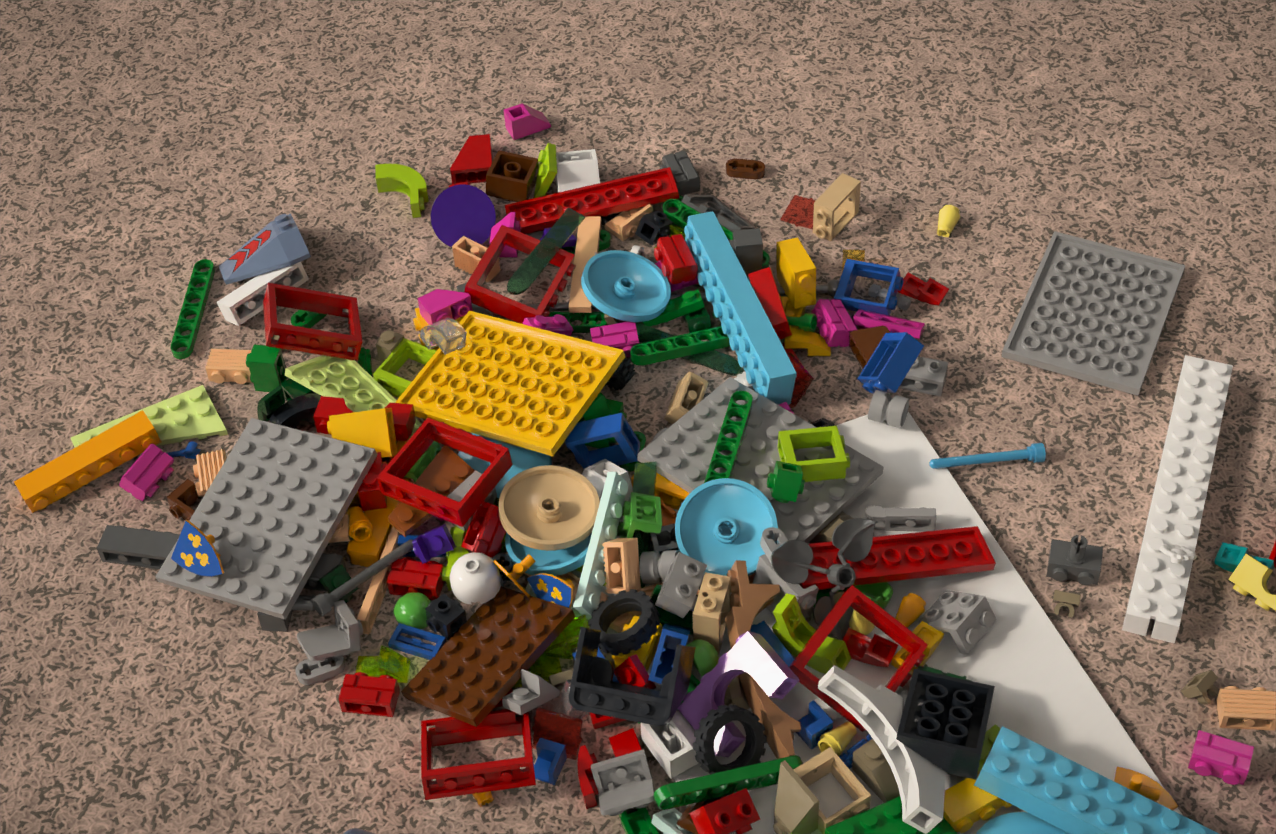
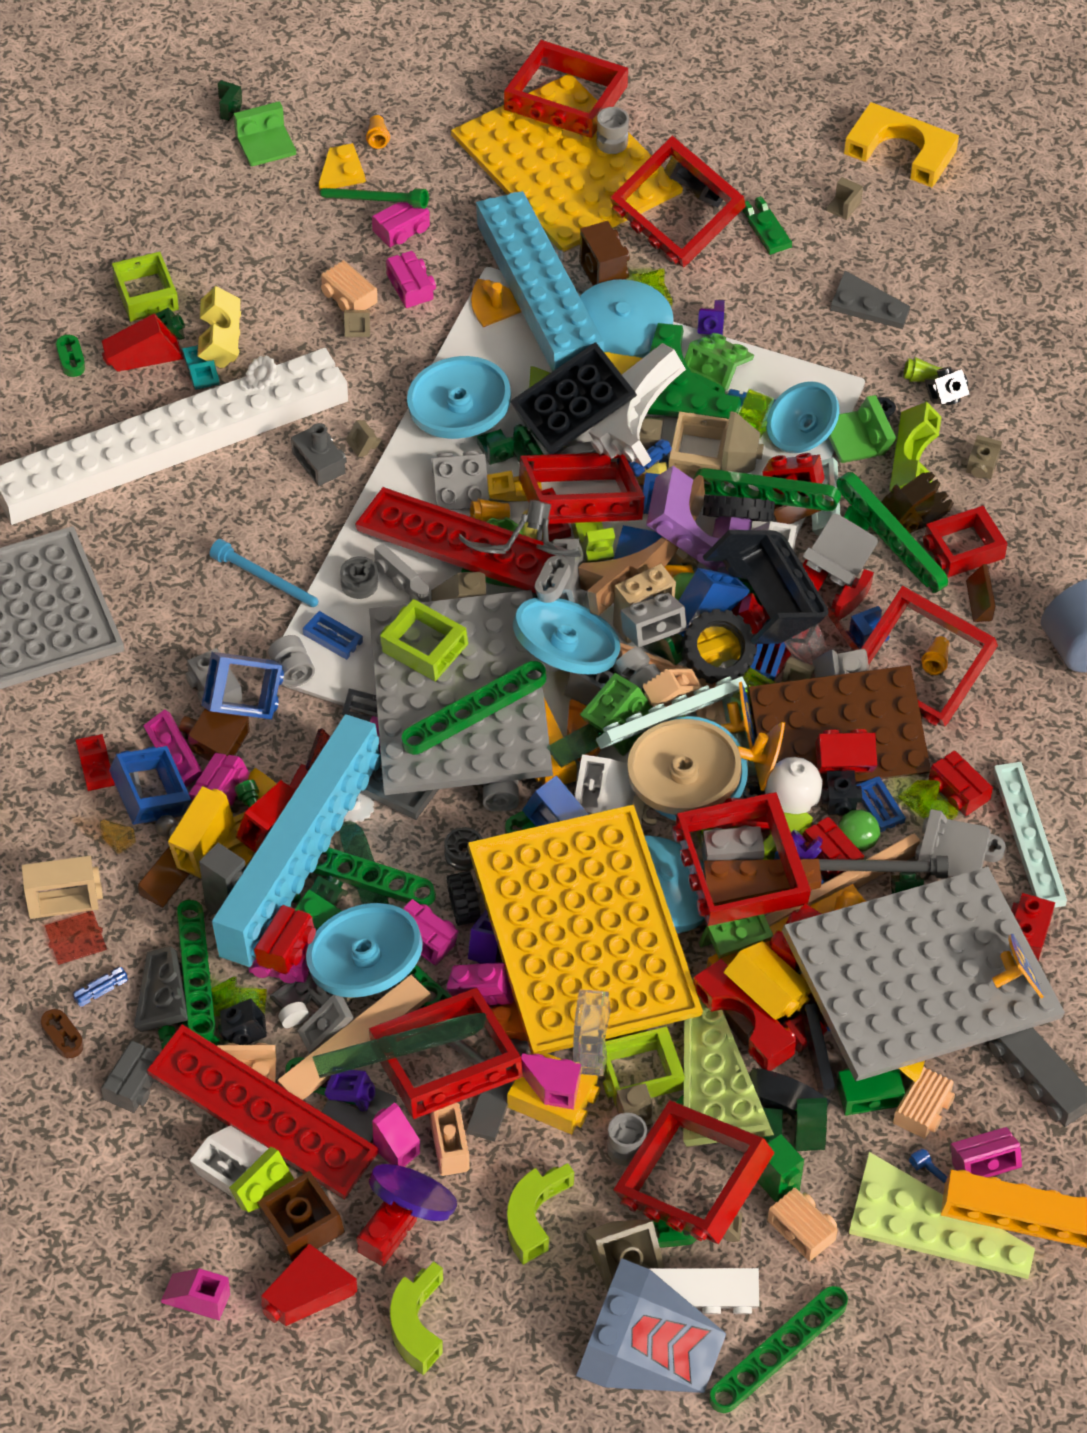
camera: 140 degrees left, 5 degrees up
reddish brown bracket [167,479,198,521] -> none
tan brick [664,372,709,424] -> none
green brick [767,461,805,503] -> none
none -> axle [73,967,128,1007]
none -> blue tile [303,611,363,660]
none -> dark grey wheel [340,556,378,599]
none -> medium azure dish [407,356,511,439]
none -> dark grey wheel [444,827,483,871]
none -> dark green bracket [477,429,514,465]
none -> lime arch [507,1163,574,1265]
none -> dark tan slope [586,1219,665,1292]
none -> light grey wheel [607,1113,647,1166]
none -> blue axle [629,439,672,477]
none -> red brick [815,729,877,773]
none -> light aqua plate [993,762,1067,908]
none -> red brick [1011,893,1056,961]

